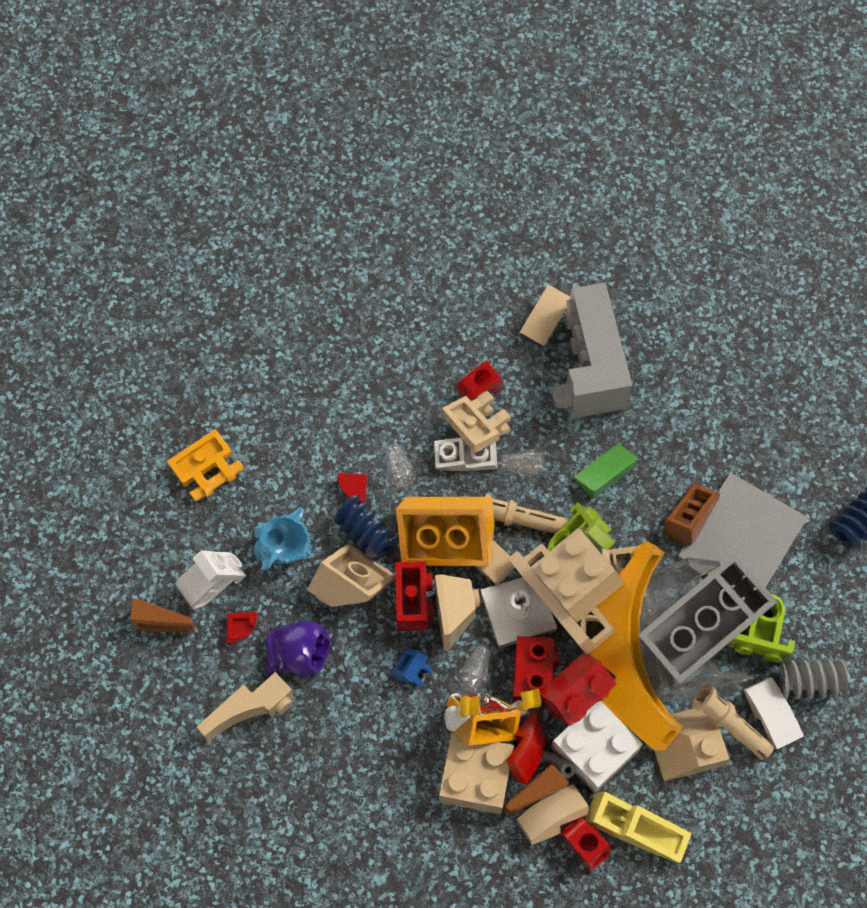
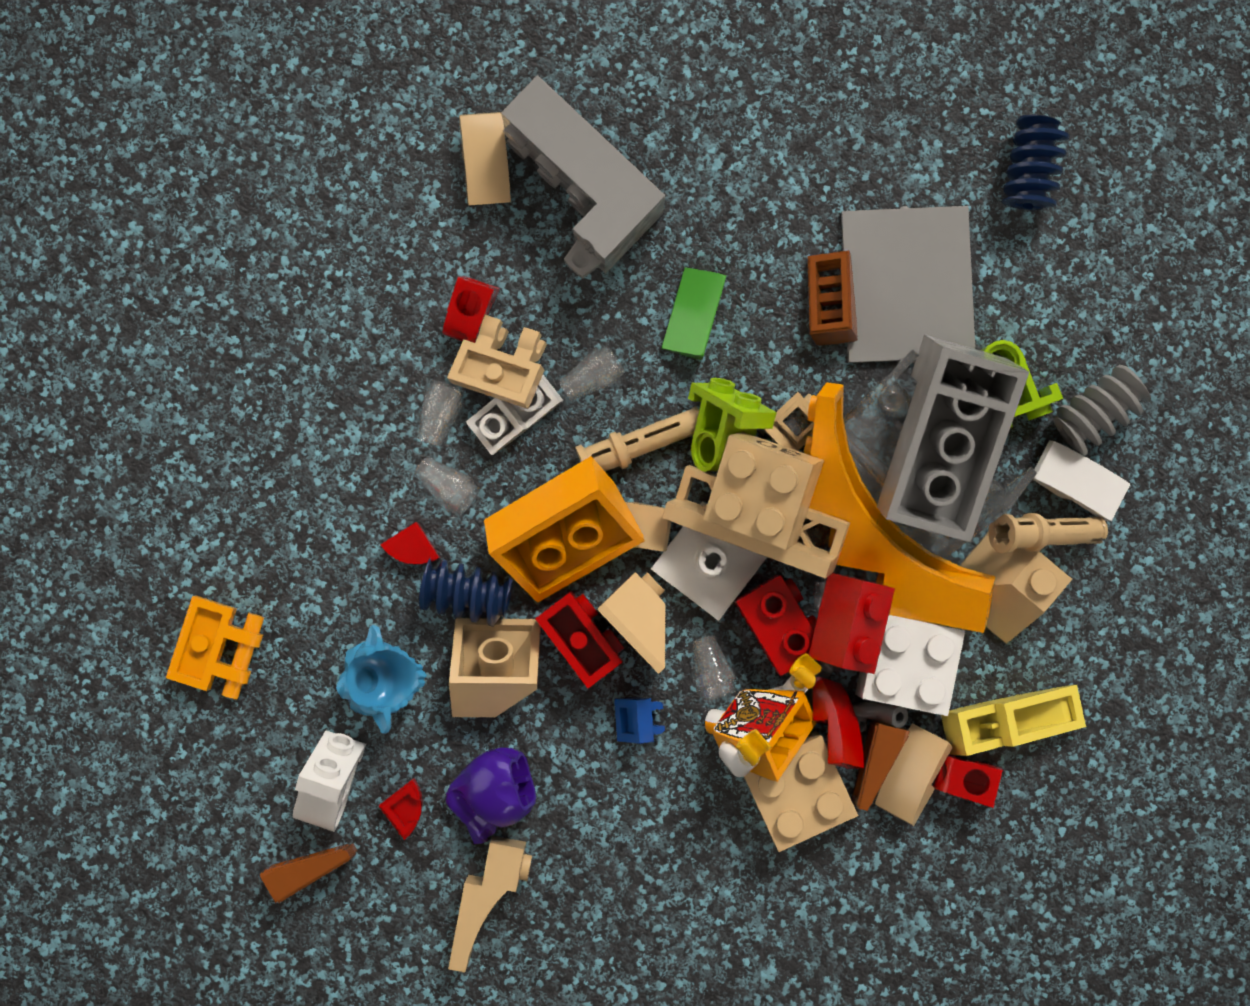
camera: 35 degrees left, 20 degrees up
none -> clear cone [417,380,465,446]

